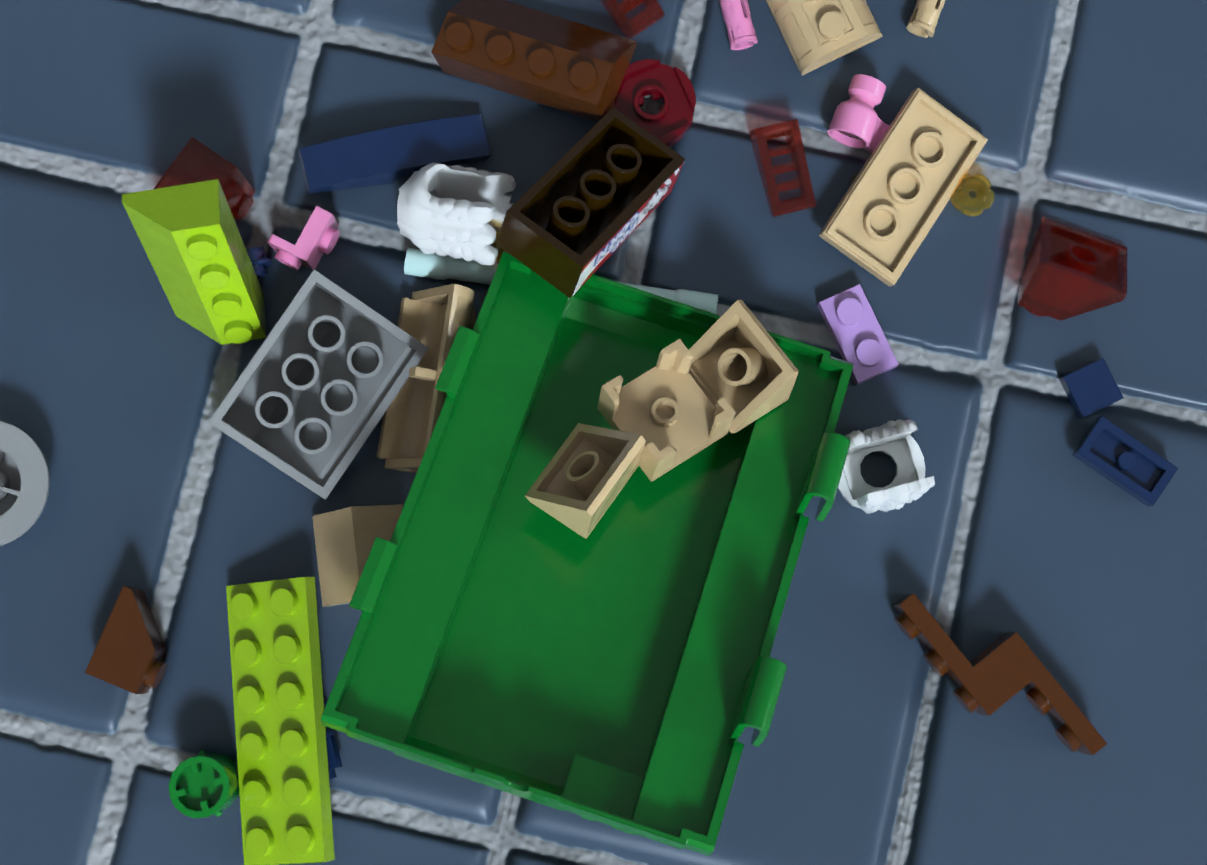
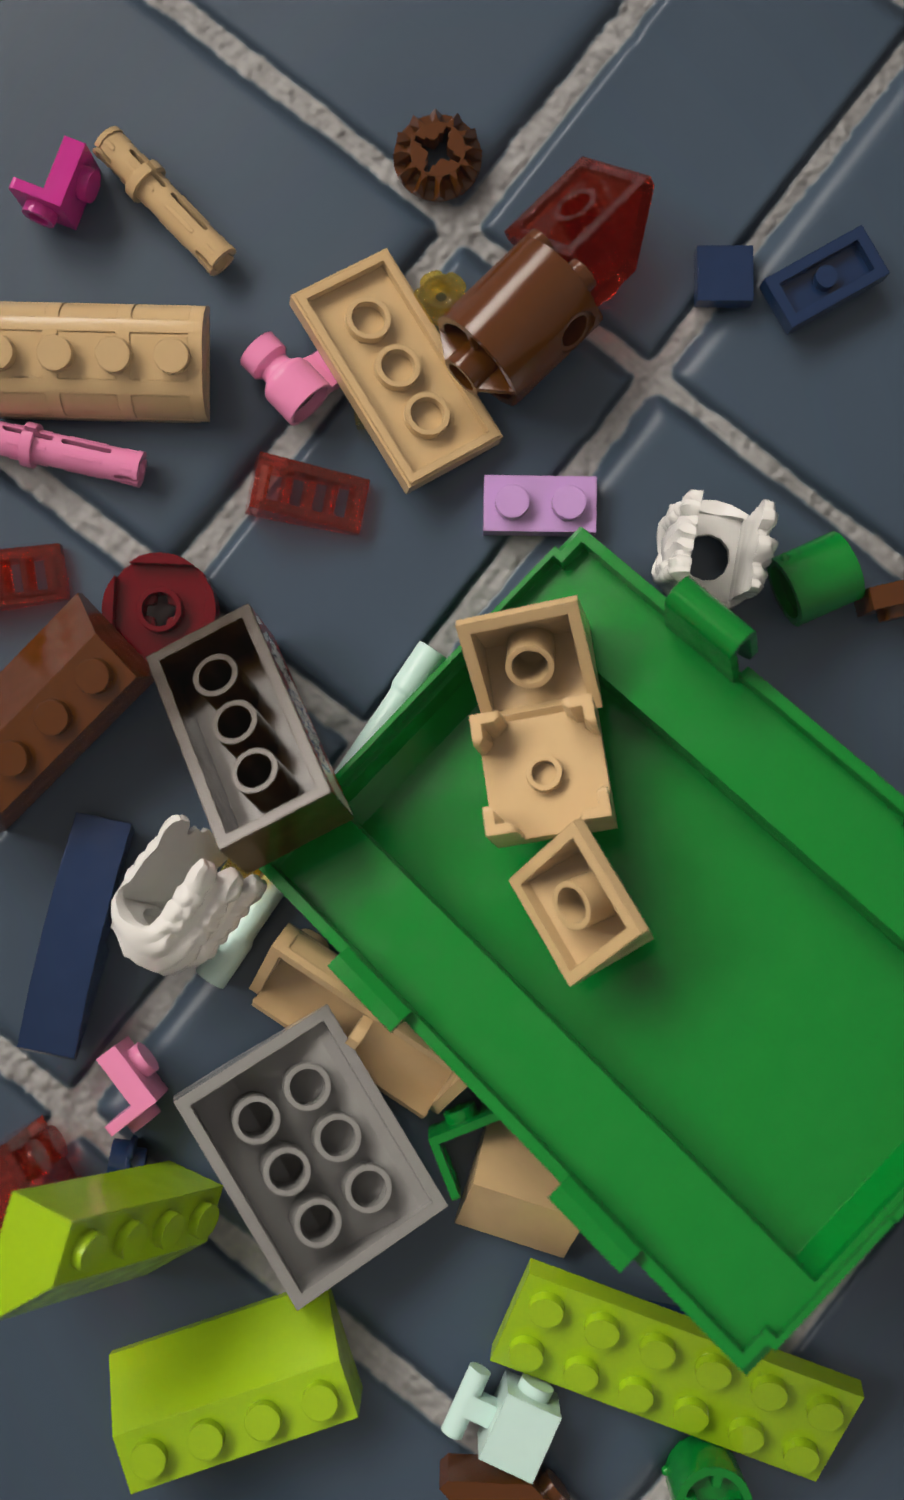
camera: 65 degrees left, 5 degrees up
none -> lime slope [109,1288,363,1494]
none -> reddish brown gear [393,108,482,202]
none -> green bracket [428,1100,499,1201]
none -> reddish brown cylinder [437,229,603,406]
none -> light aqua brick [441,1362,562,1484]
none -> green piece [767,531,865,627]

